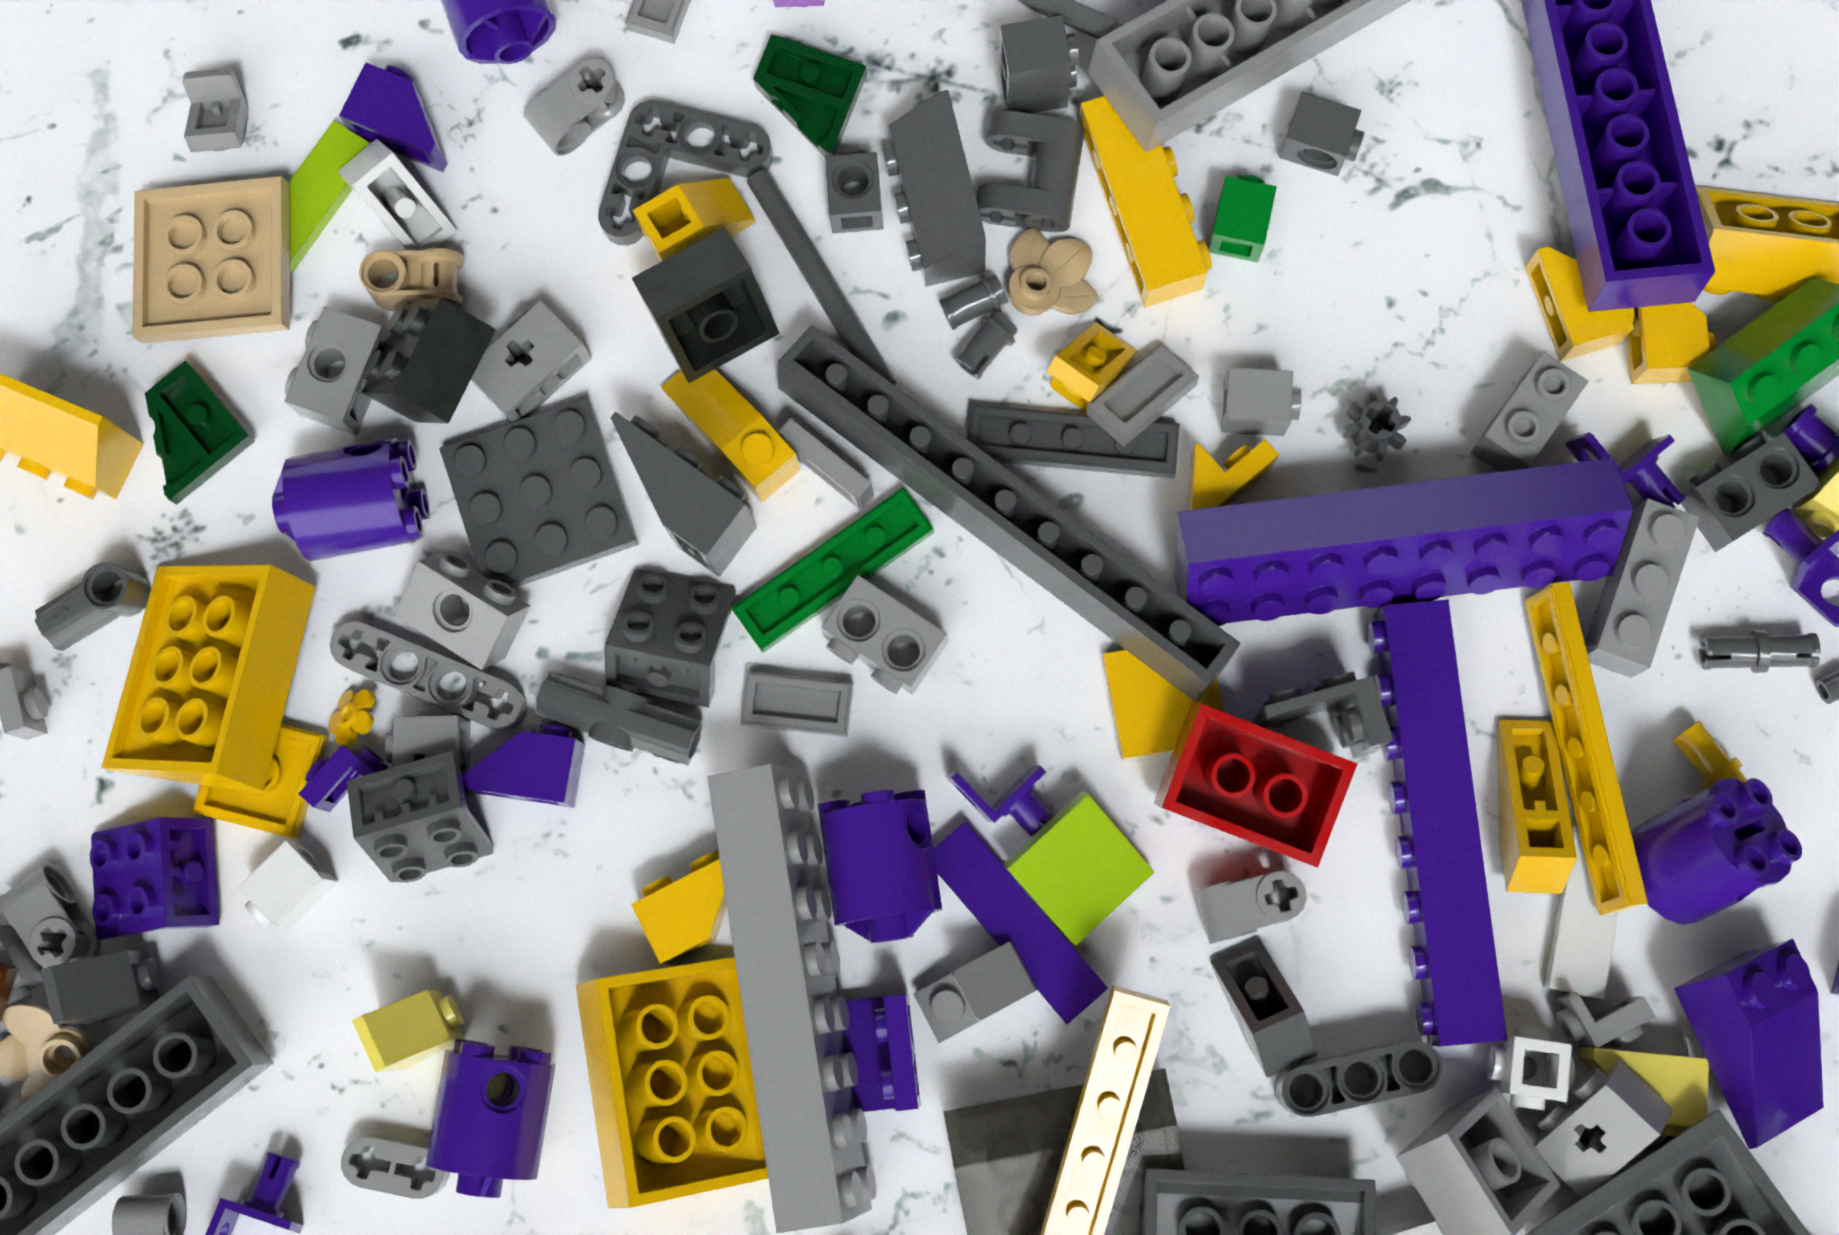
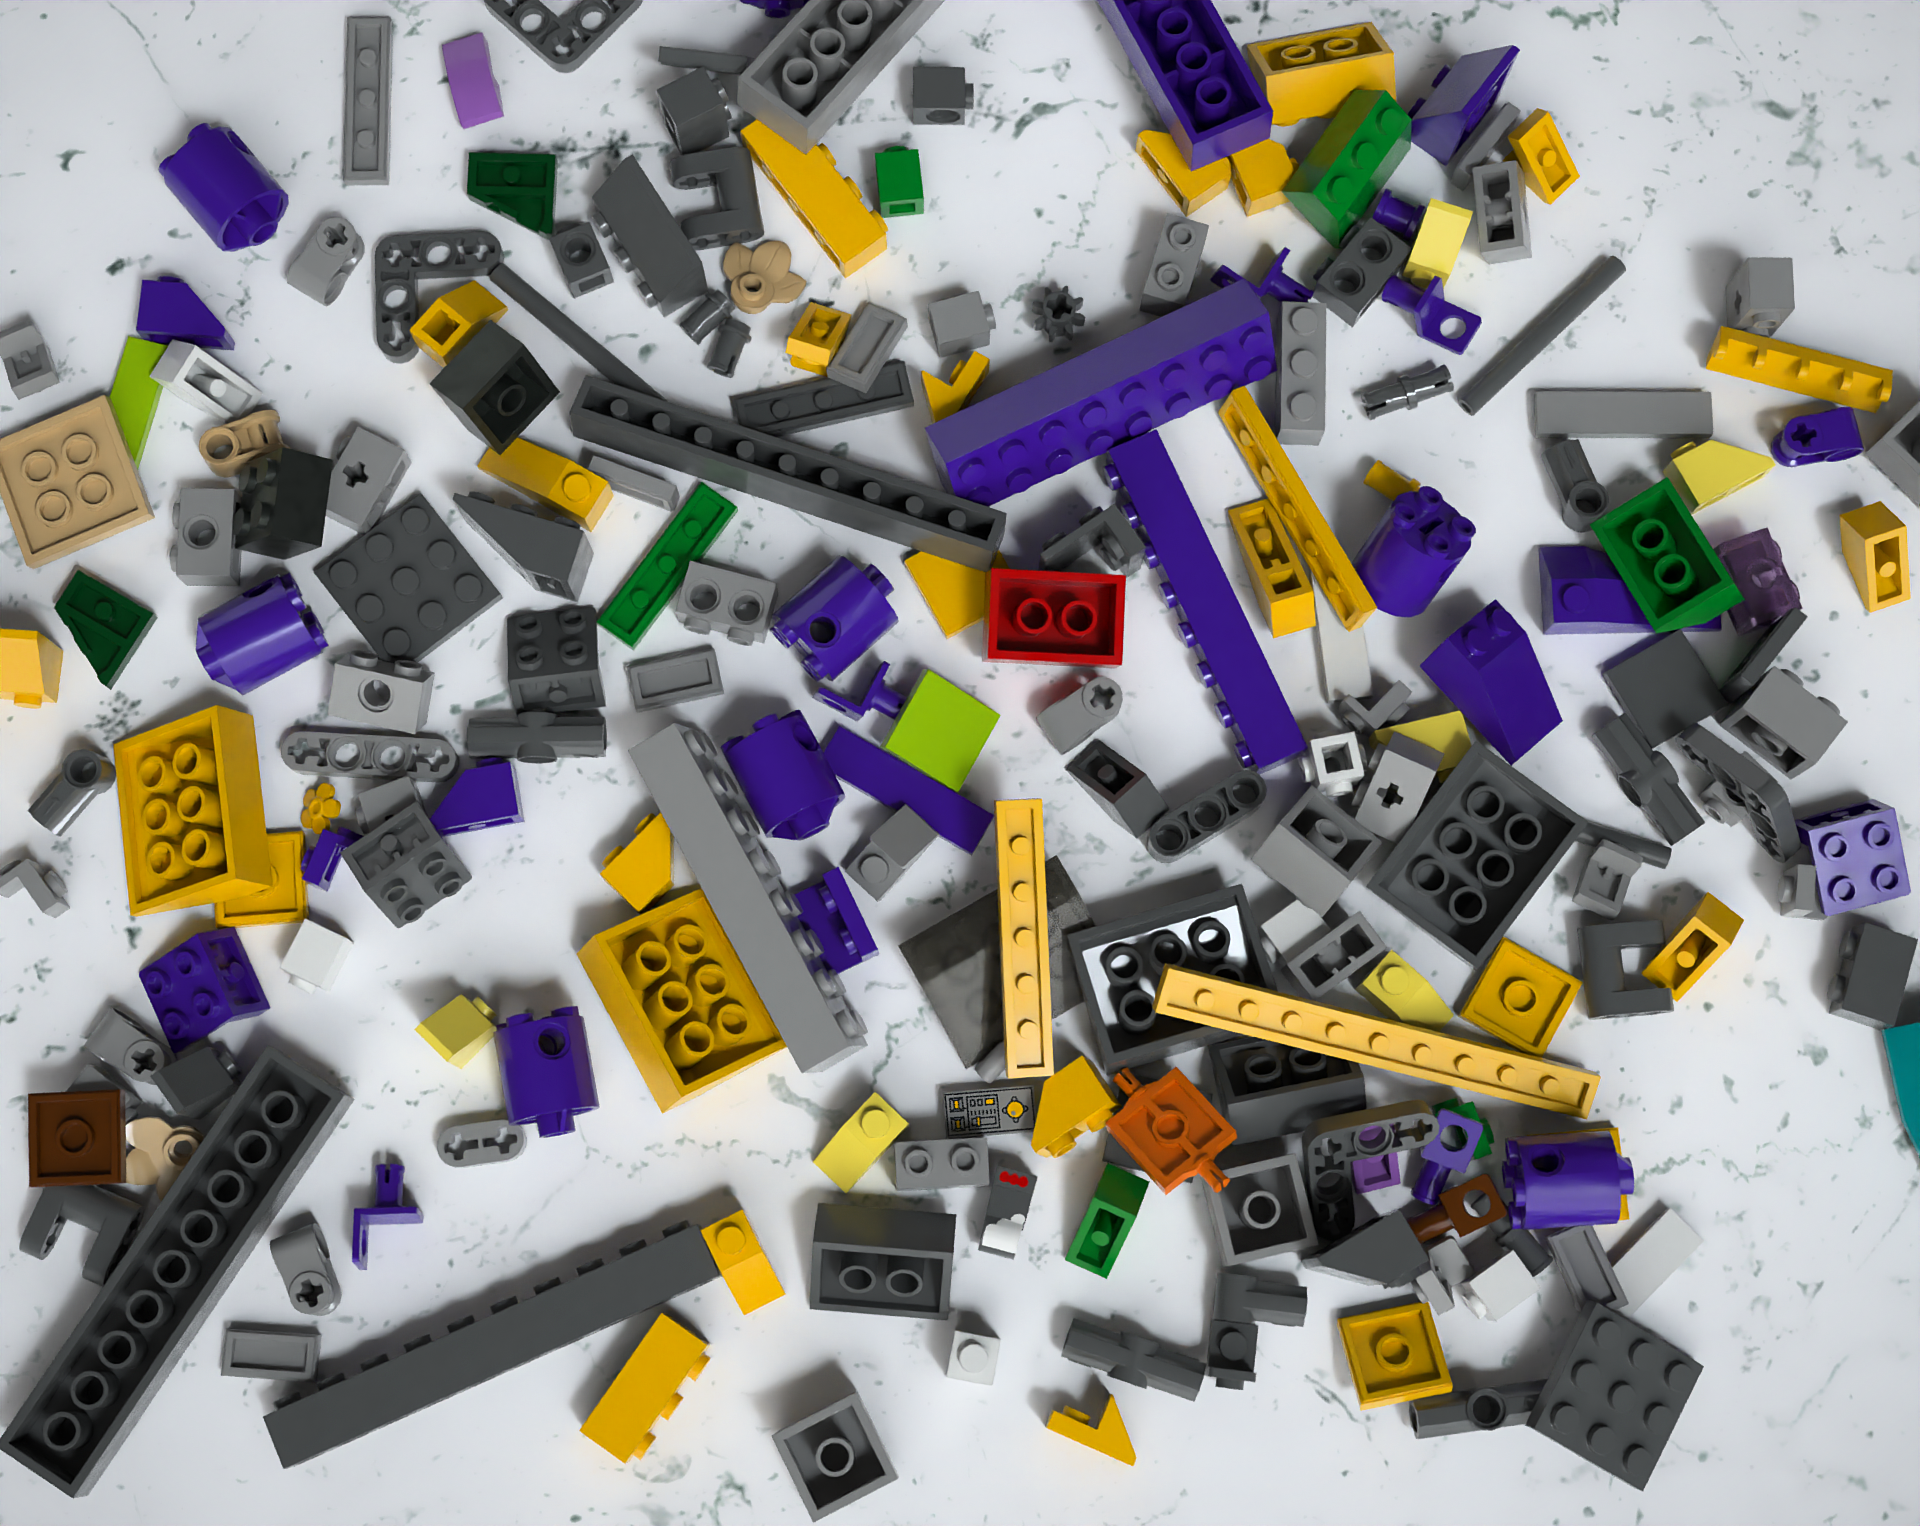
camera: 30 degrees left, 0 degrees up
none -> dark purple cylinder [770,555,899,682]

